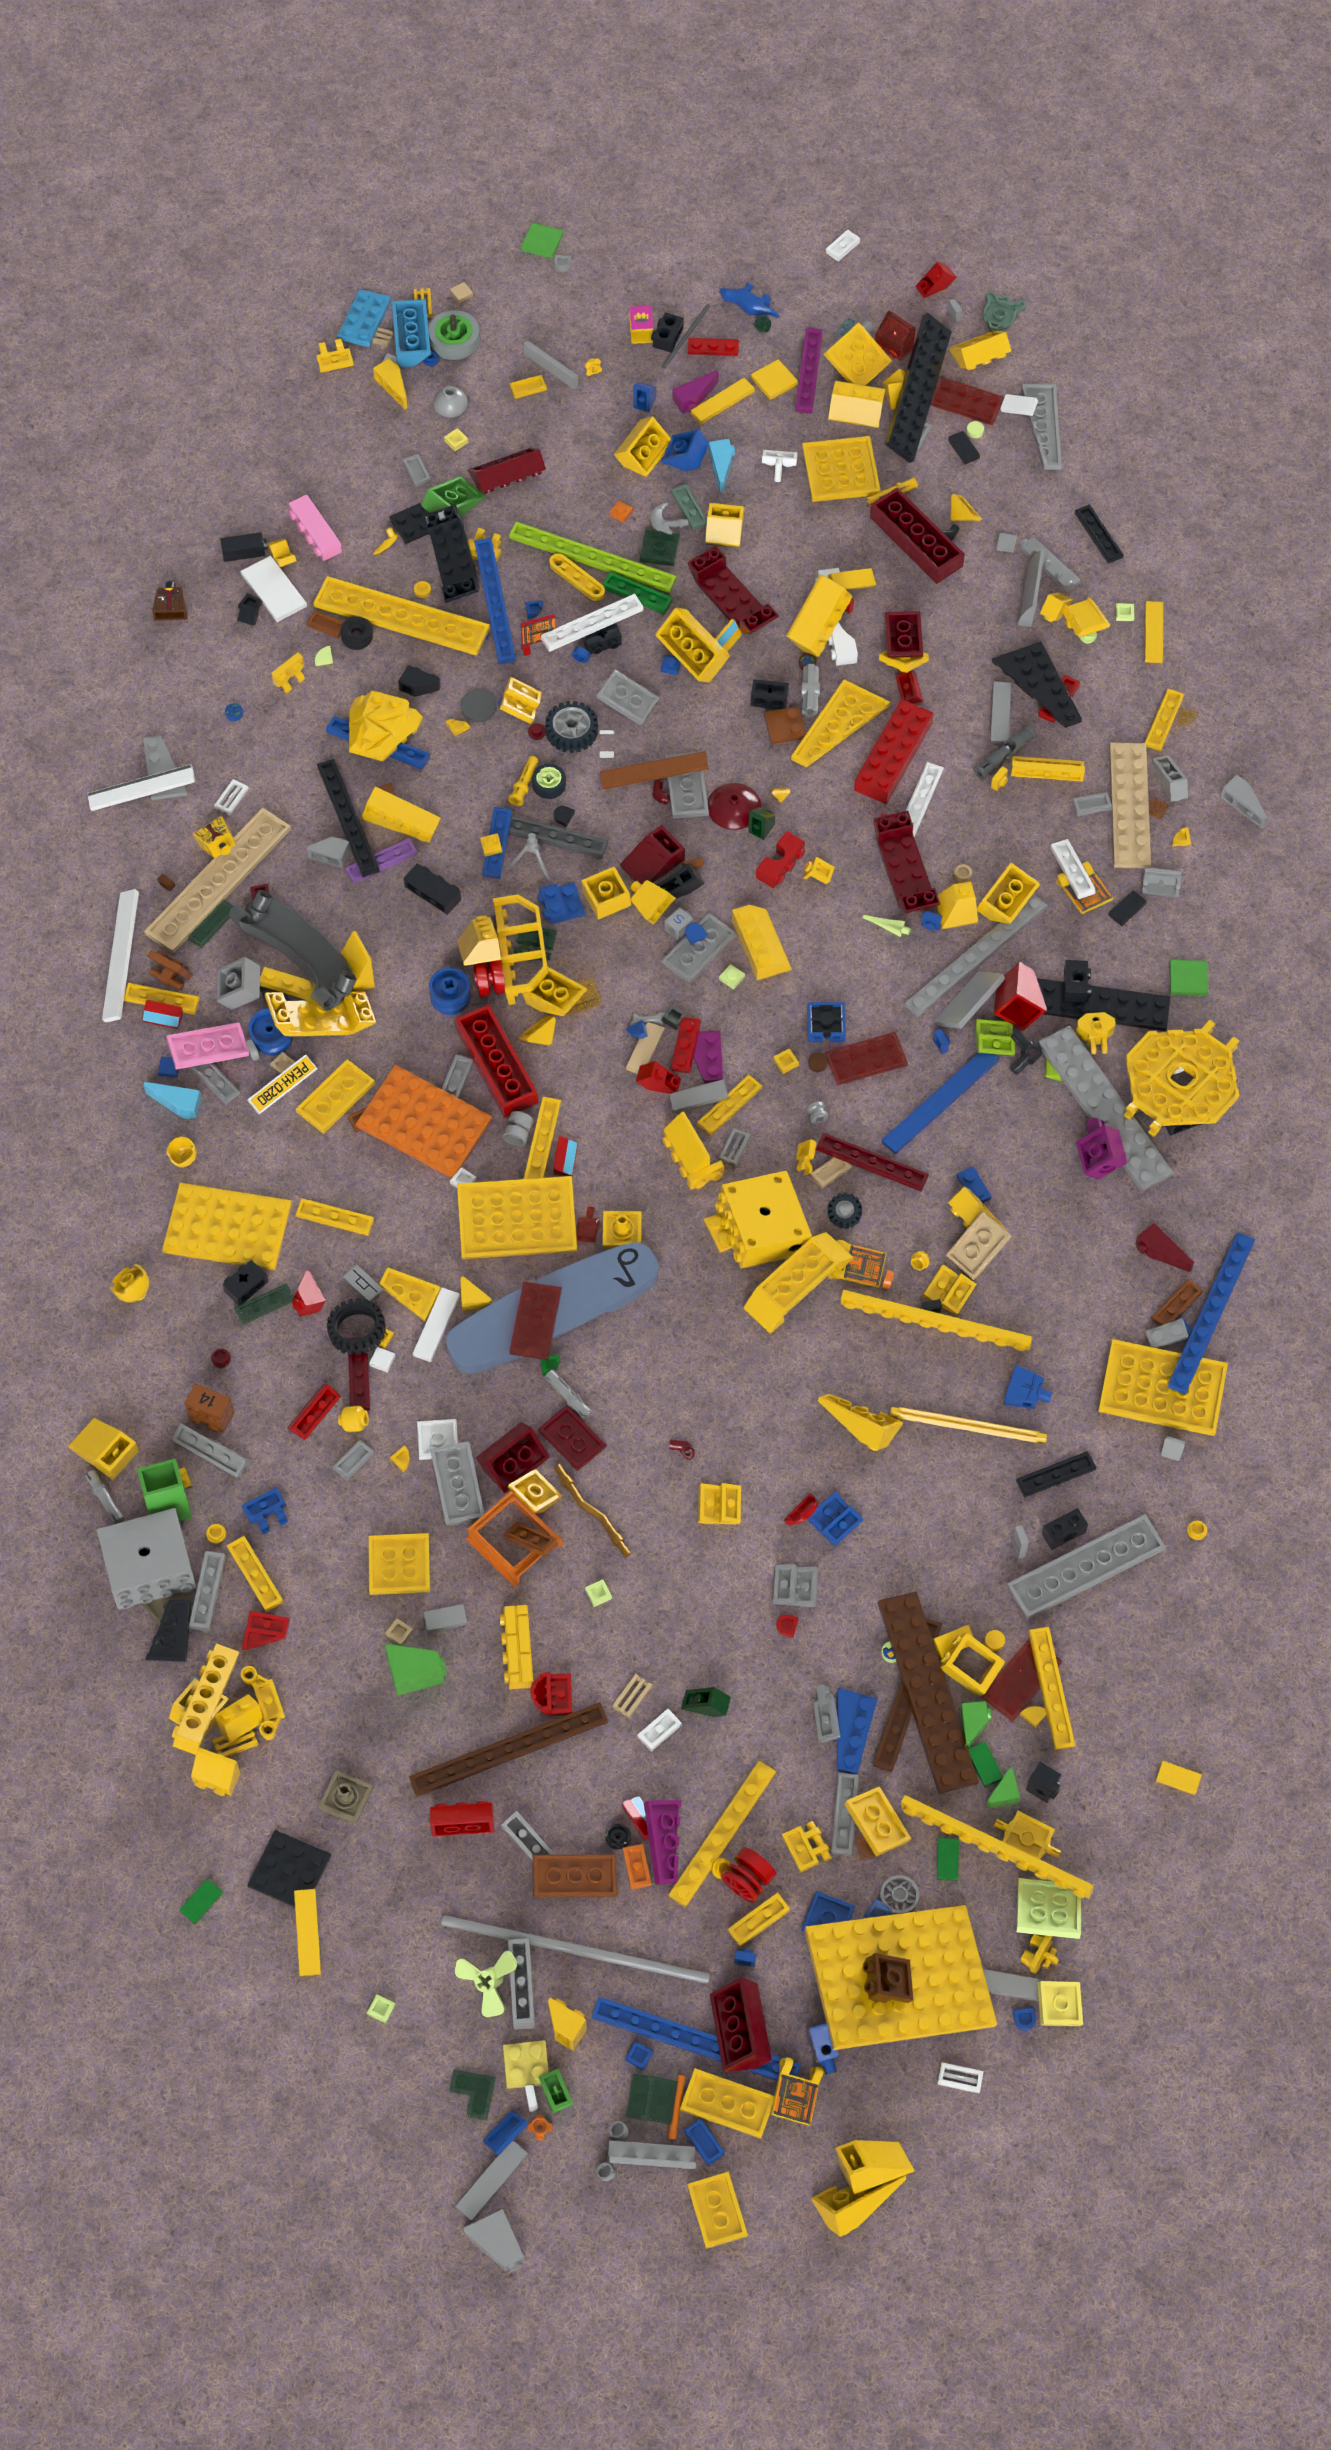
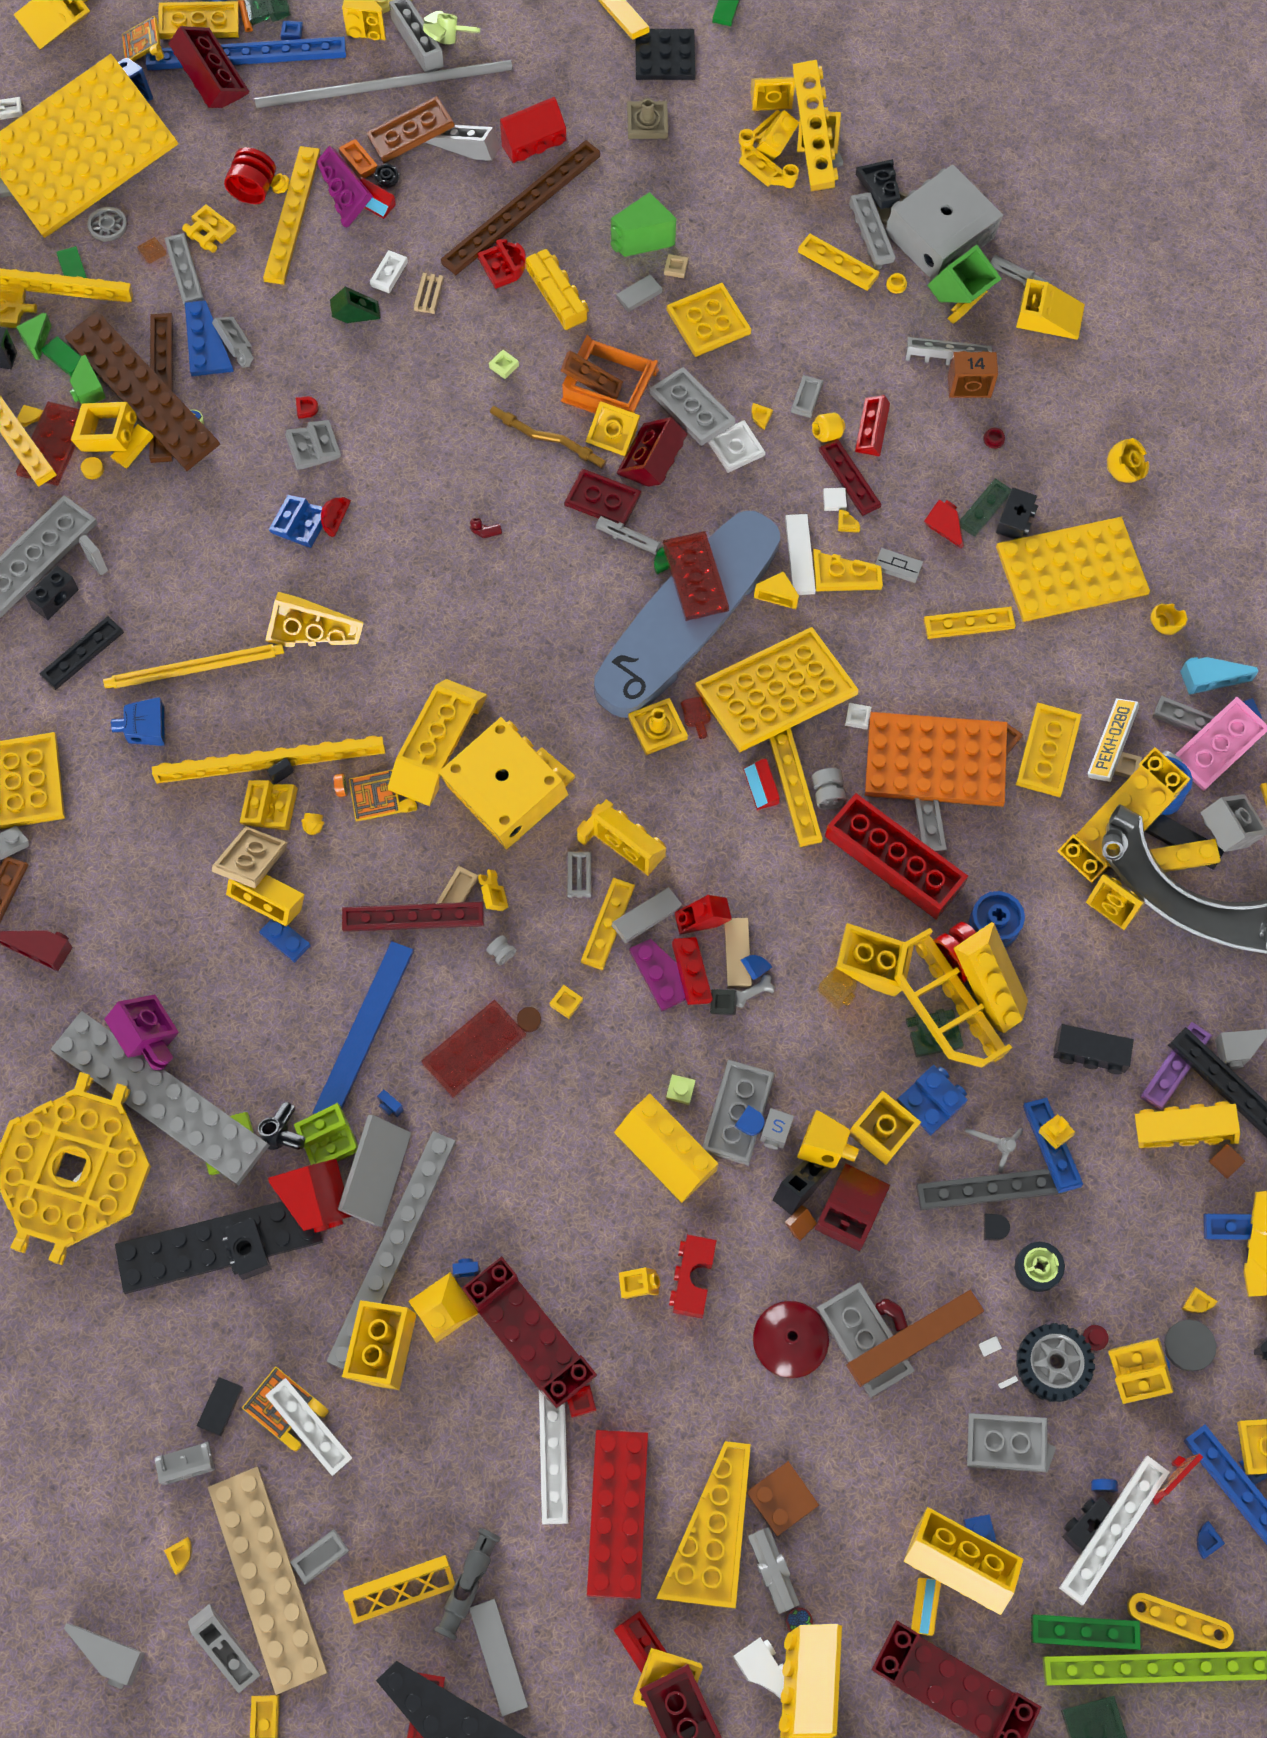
camera: 155 degrees right, 5 degrees up
blue plate [241,1487,288,1535] -> none
red wing [242,1611,290,1650] -> none
black tyre [327,1298,386,1355] -> none
yellow pin [508,756,539,806] -> none
yellow slope [518,1015,556,1045] -> none
yellow slope [698,1483,741,1524] -> none
yellow plate [727,1892,790,1948] -> none
blue plate [734,1949,756,1967] -> none
dark green slope [748,807,775,840] -> none
black brick [751,679,789,709] -> none
yellow slope [770,787,790,802] -> none
blue tile [801,1891,855,1932] -> none
piece [807,1002,846,1042] -> none
black wheel [828,1192,862,1229] -> none
yellow plate [844,1786,912,1856] -> none
yellowish green piece [863,915,911,937] -> none
blue plate [863,1898,893,1918] -> none
reddish brown plate [863,1953,914,2003] -> none
tan tile [954,864,972,883] -> none
yellow plate [991,766,1008,791] -> none
yellow hinge [1076,1012,1116,1054] -> none
clear orange tile [1149,798,1169,820] -> none
bright green tile [1170,960,1208,996] -> none

